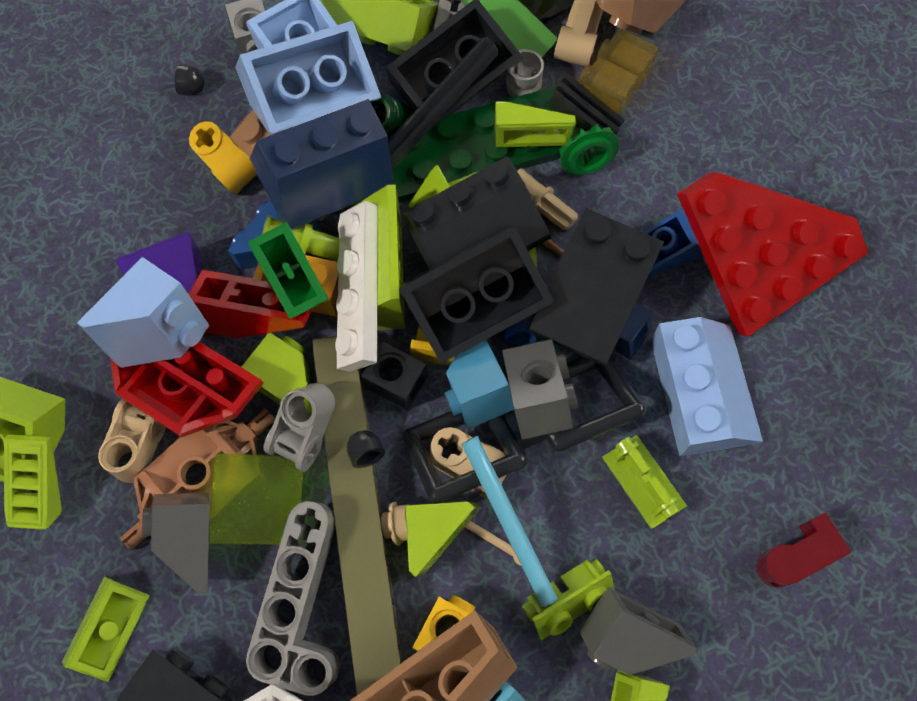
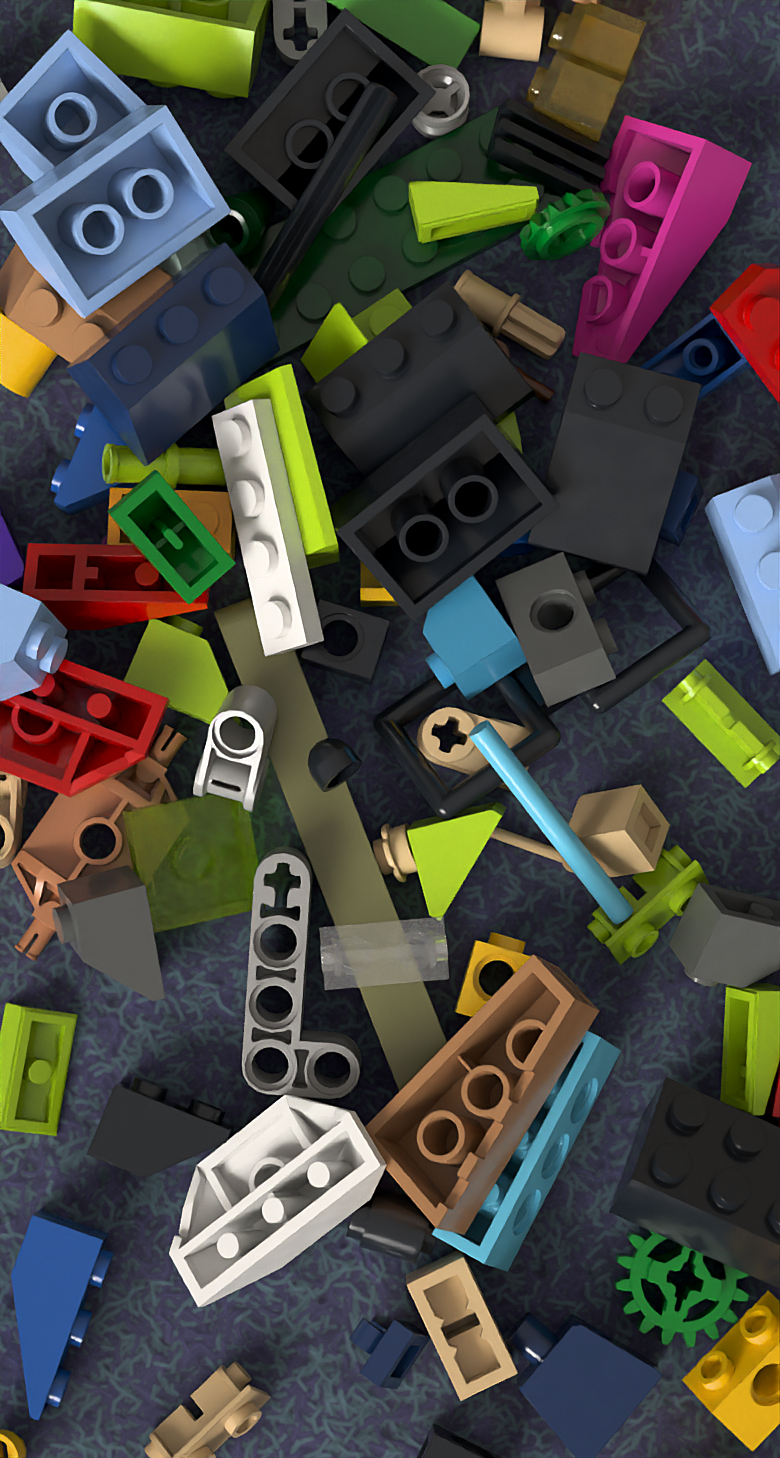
camera: 15 degrees left, 15 degrees up
none -> clear hinge [319,917,449,990]
none -> tan panel [569,784,670,878]
none -> dark pink wedge [572,115,752,364]

